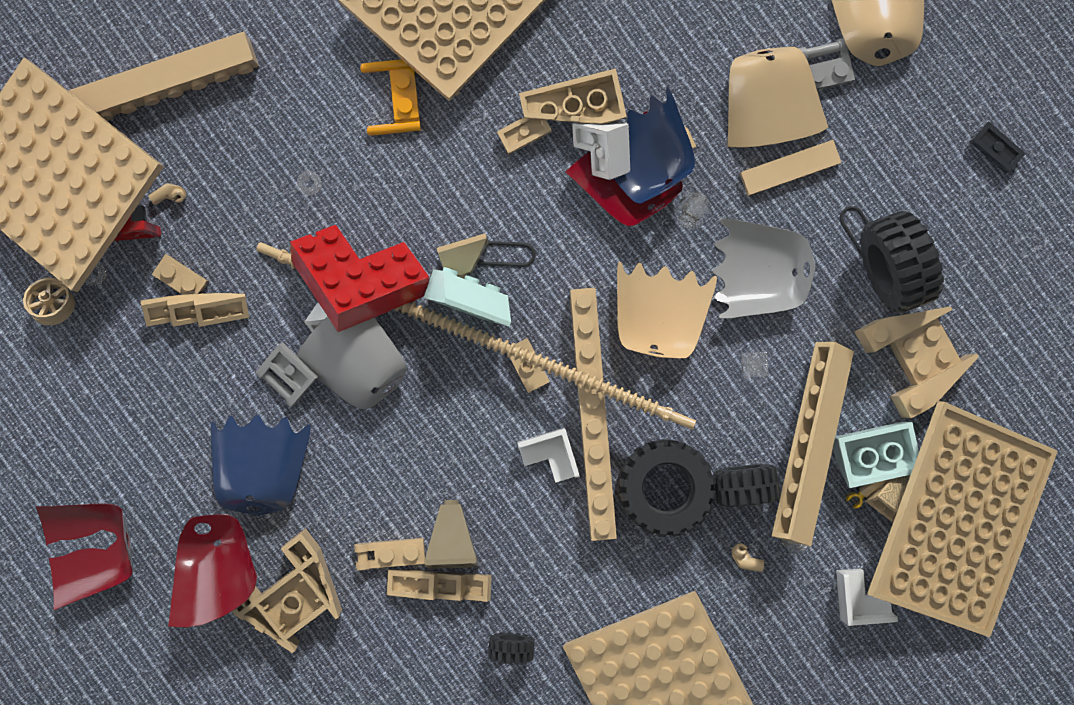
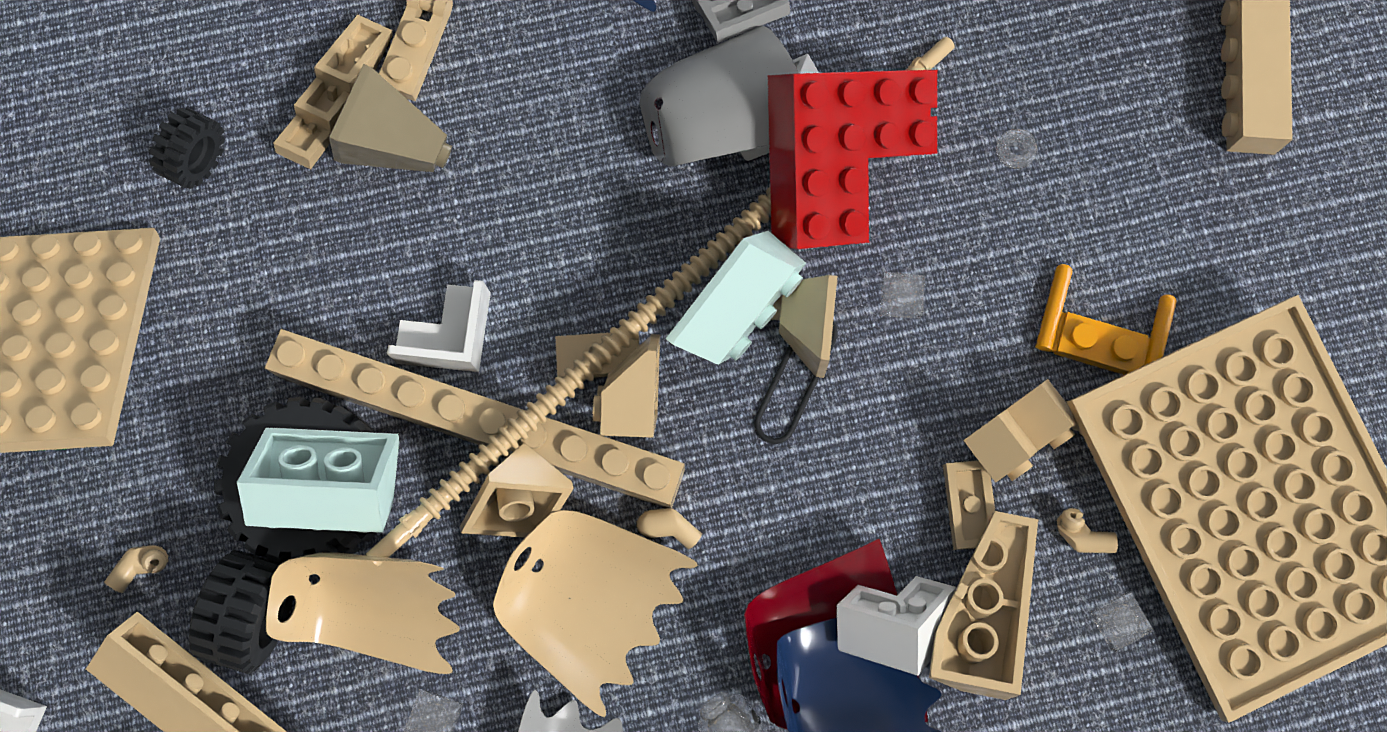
camera: 120 degrees right, 10 degrees down
none -> light aqua slope [237,428,399,533]
none -> tan piece [266,553,460,674]
none -> tan slope [460,443,574,538]
none -> tan slope [593,334,660,438]
none -> tan arm [637,508,702,549]
none -> clear plate [880,272,925,319]
none -> tan brick [963,379,1076,483]
none -> tan arm [1057,508,1118,553]
none -> clear plate [1089,592,1154,652]

